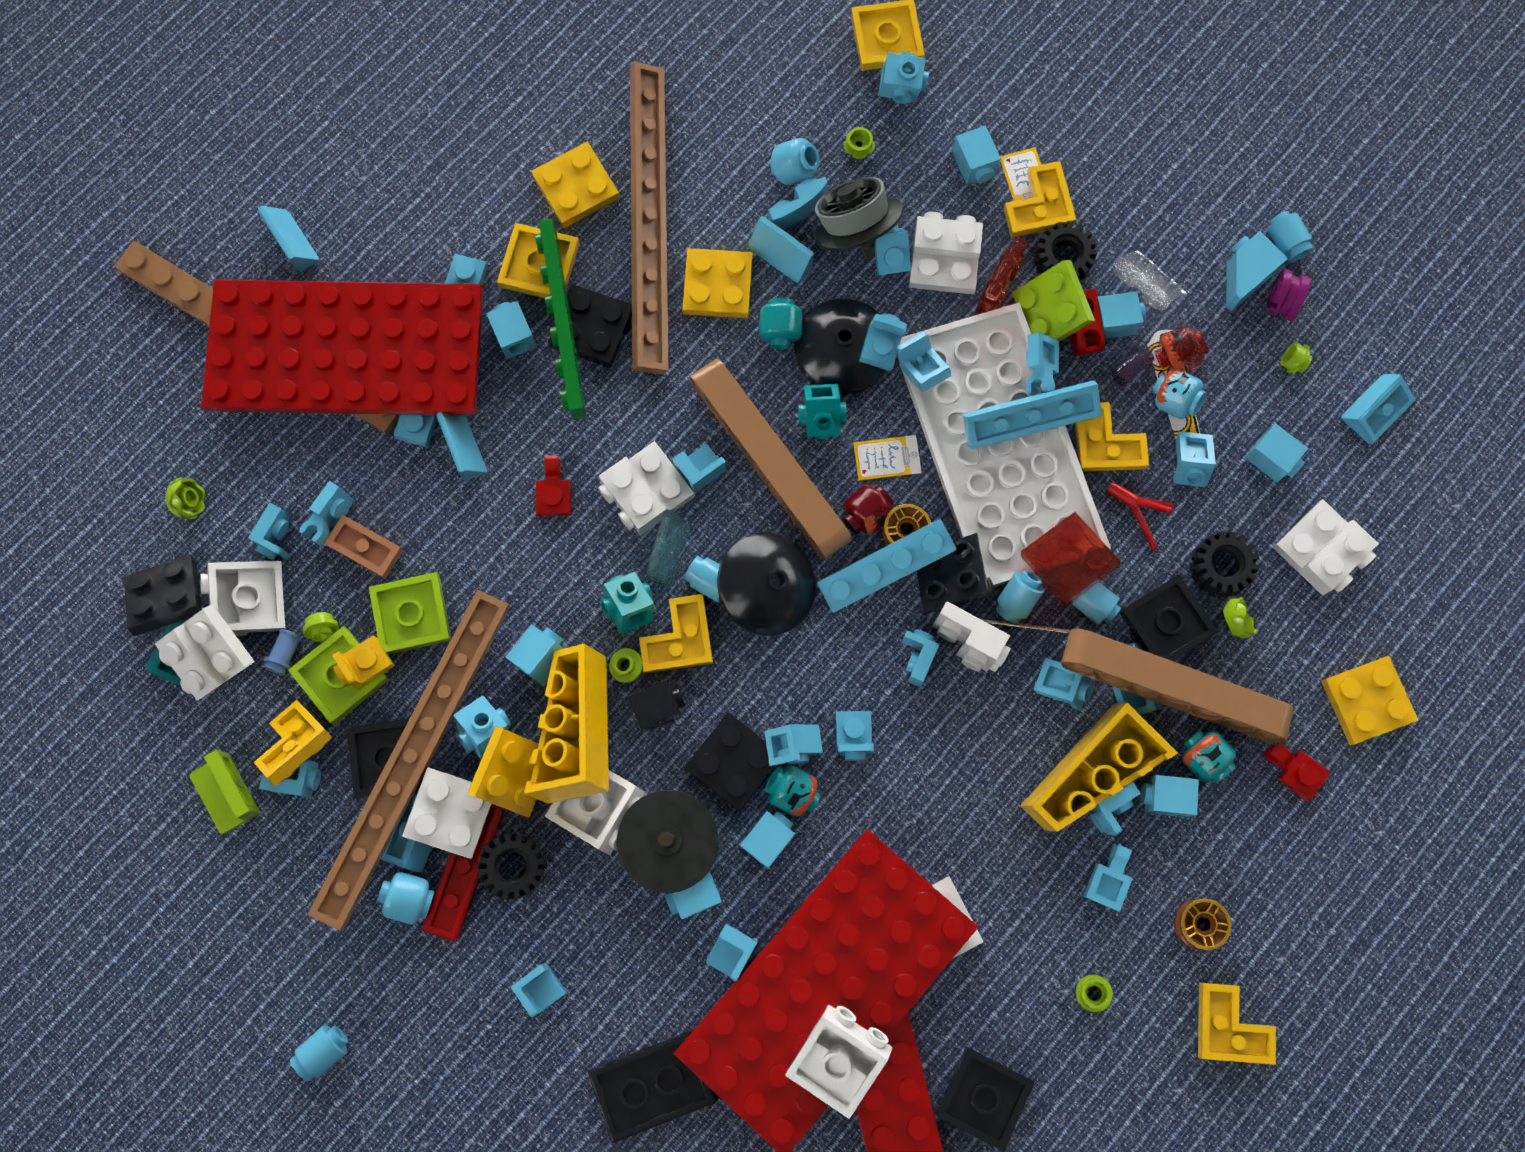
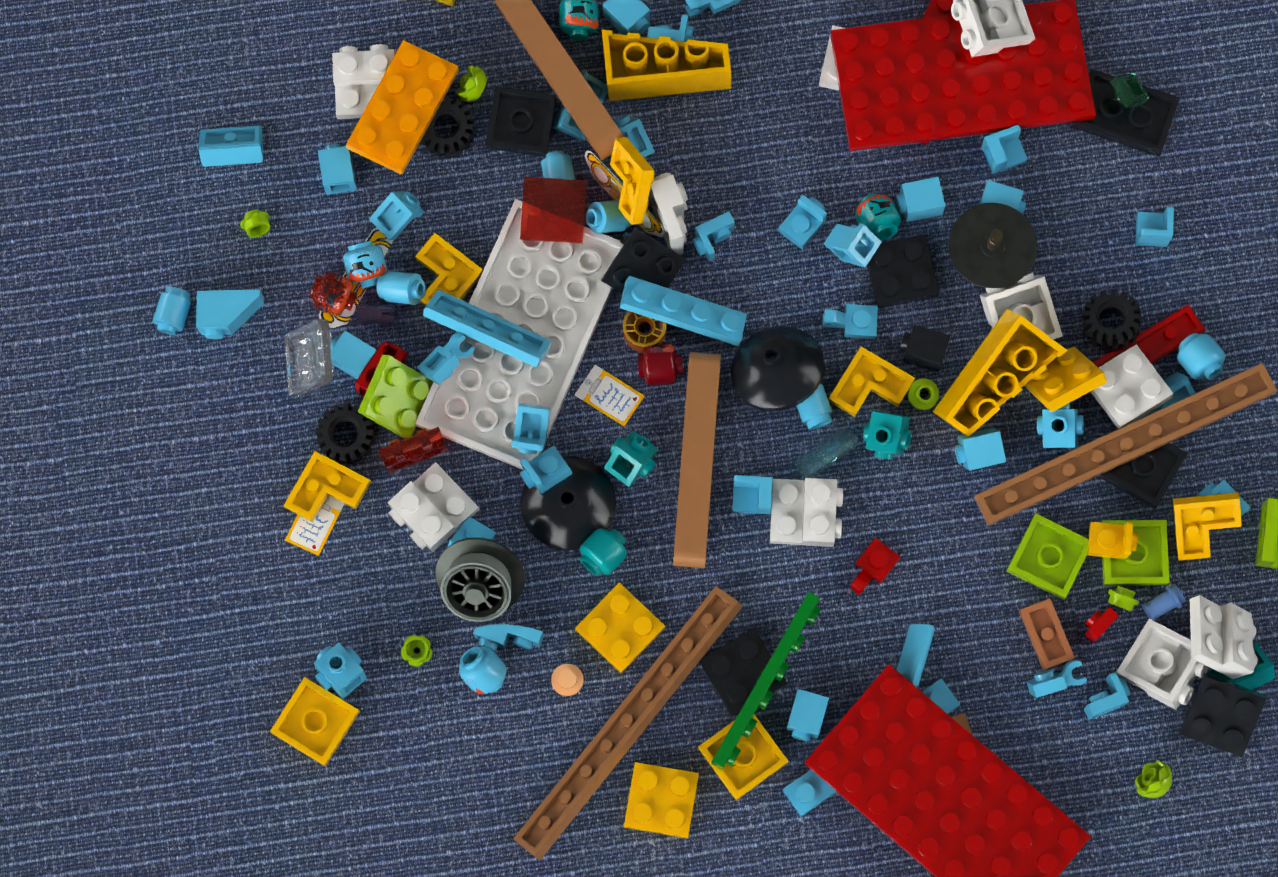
camera: 135 degrees left, 0 degrees up
medium azure slope [748,216,814,283] -> none
medium azure brick [952,125,1001,185] -> none
red plant [1107,482,1174,550] -> none
magenta wheel [1265,269,1311,321] -> none
none -> light orange plate [346,40,459,175]
none -> medium azure brick [376,271,426,305]
none -> light nougat plate [551,664,584,696]
none -> yellow plate [610,137,654,225]
none -> medium azure plate [822,304,878,339]
none -> red plate [1084,607,1119,643]
none -> clear green plate [1110,73,1150,108]

